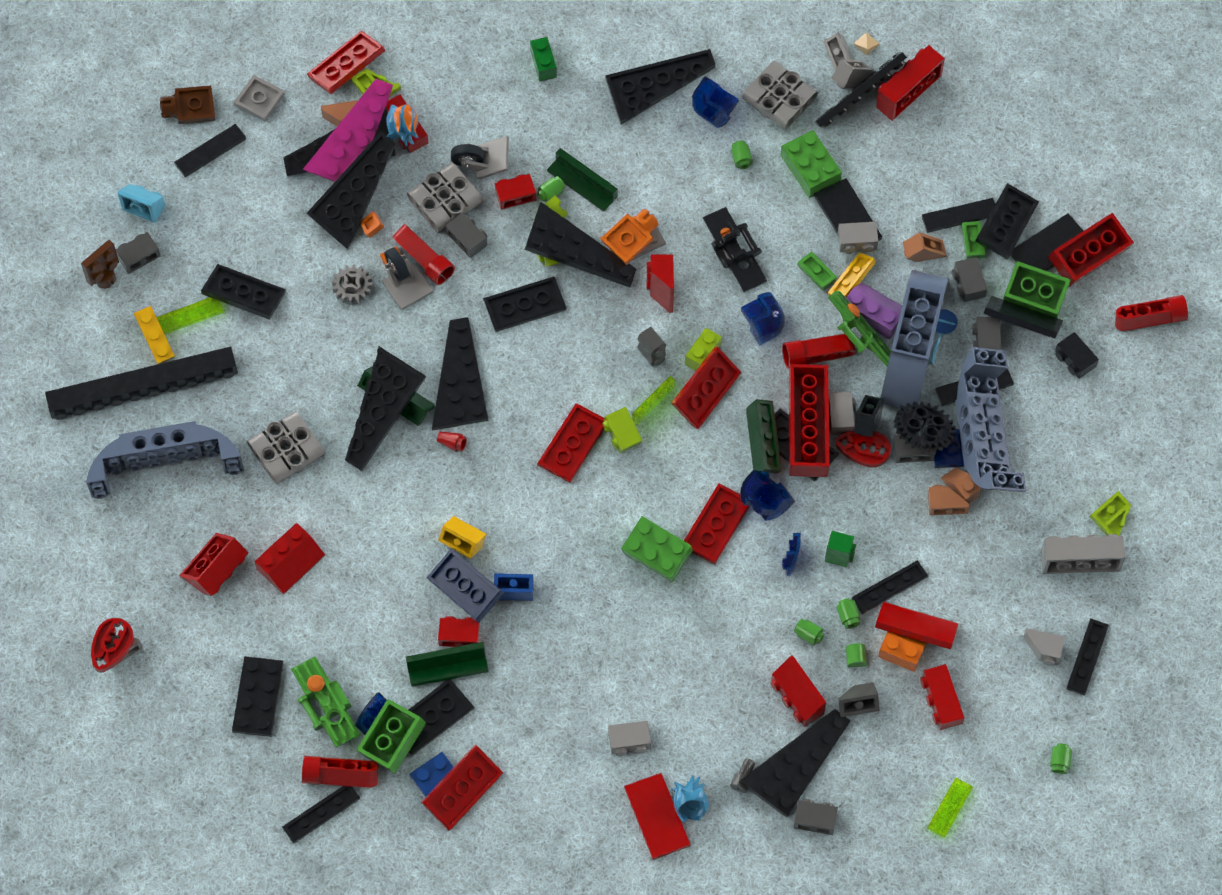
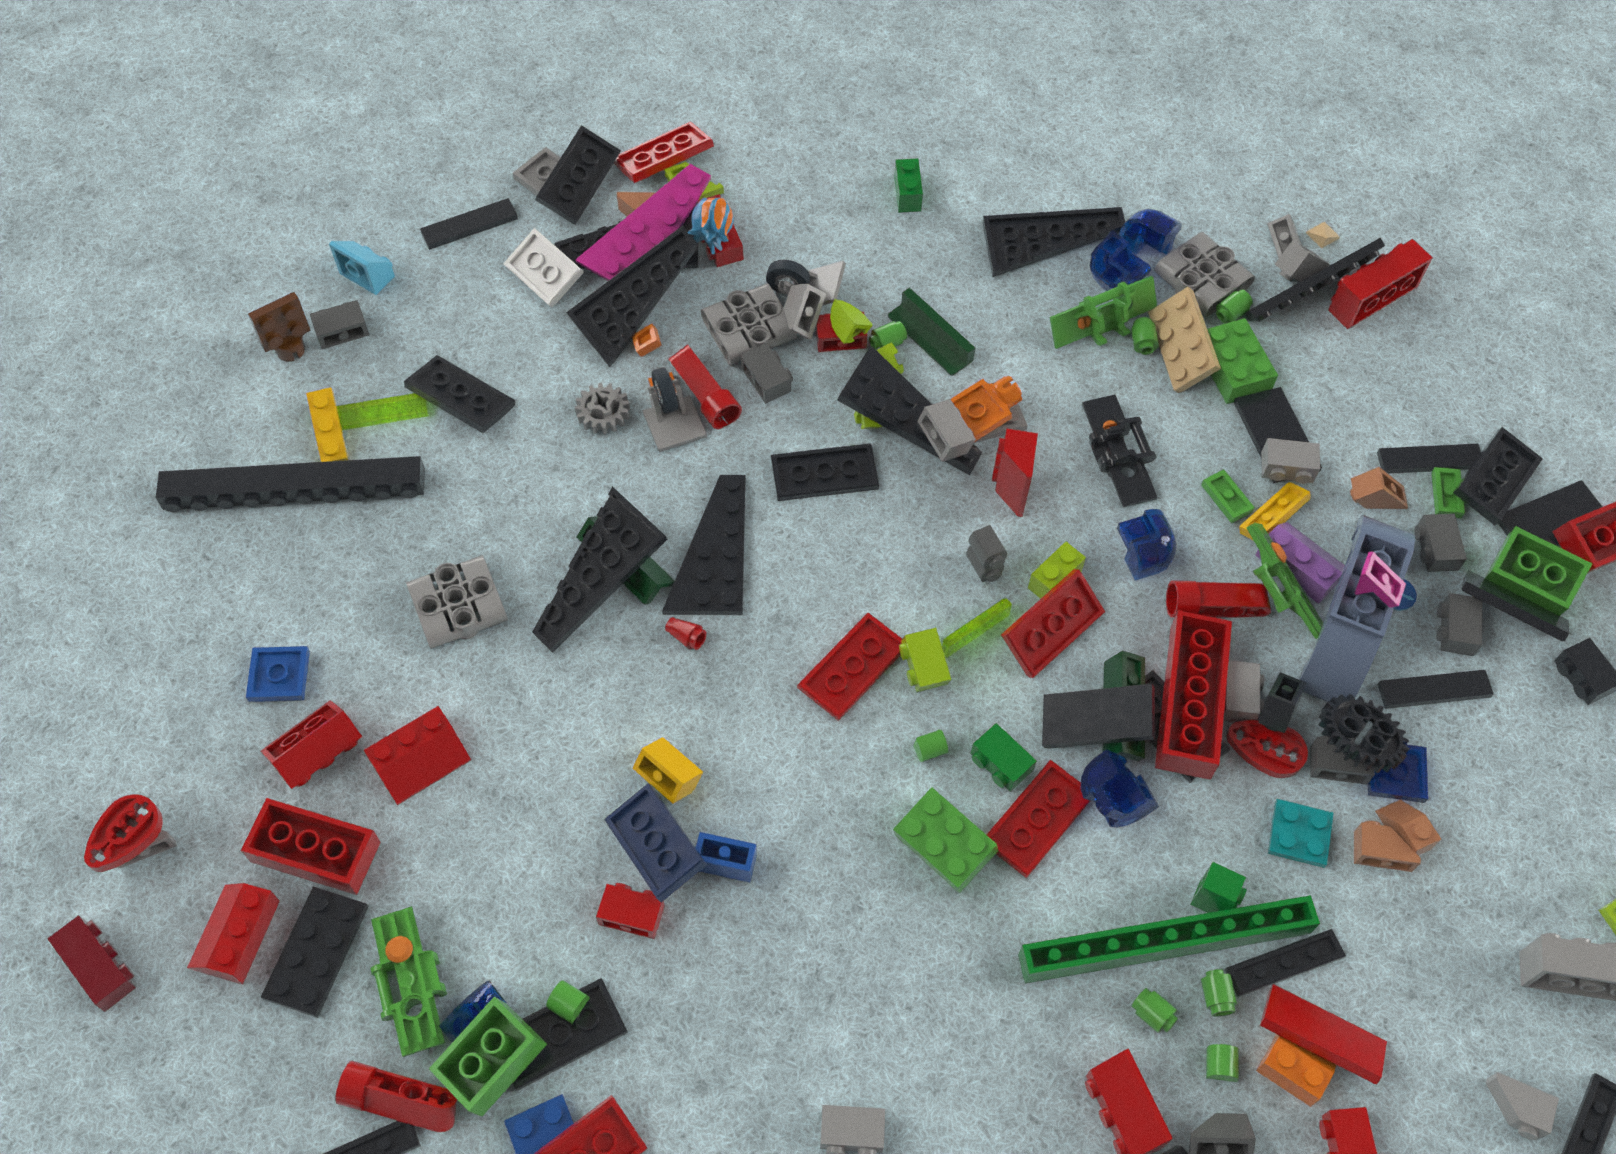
camera: 10 degrees right, 5 degrees down
sand blue slope [86,421,244,499] -> none
reddish brown plate [160,85,215,124] -> none
dark green panel [406,642,489,687] -> none
clear blue slope [782,533,801,576] -> none
sand blue slope [955,347,1026,492] -> none
none -> dark red brick [47,915,136,1012]
none -> red slope [187,883,280,985]
none -> red brick [241,798,381,895]
none -> blue plate [246,646,310,702]
none -> white tile [503,228,584,307]
none -> black plate [535,125,621,225]
none -> bright green brick [546,980,589,1024]
none -> light grey slope [784,284,826,340]
none -> lime brick [830,299,873,344]
none -> bright green brick [913,729,948,762]
none -> light grey brick [917,399,976,462]
none -> green brick [970,723,1037,792]
none -> green brick [1018,895,1320,984]
none -> black tile [1042,684,1155,748]
none -> bright green piece [1049,276,1157,349]
none -> clear blue brick [1117,208,1182,255]
none -> tan plate [1148,287,1221,393]
none -> bright green brick [1216,289,1253,323]
none -> teal plate [1267,799,1334,868]
none -> dark pink slope [1355,551,1406,608]

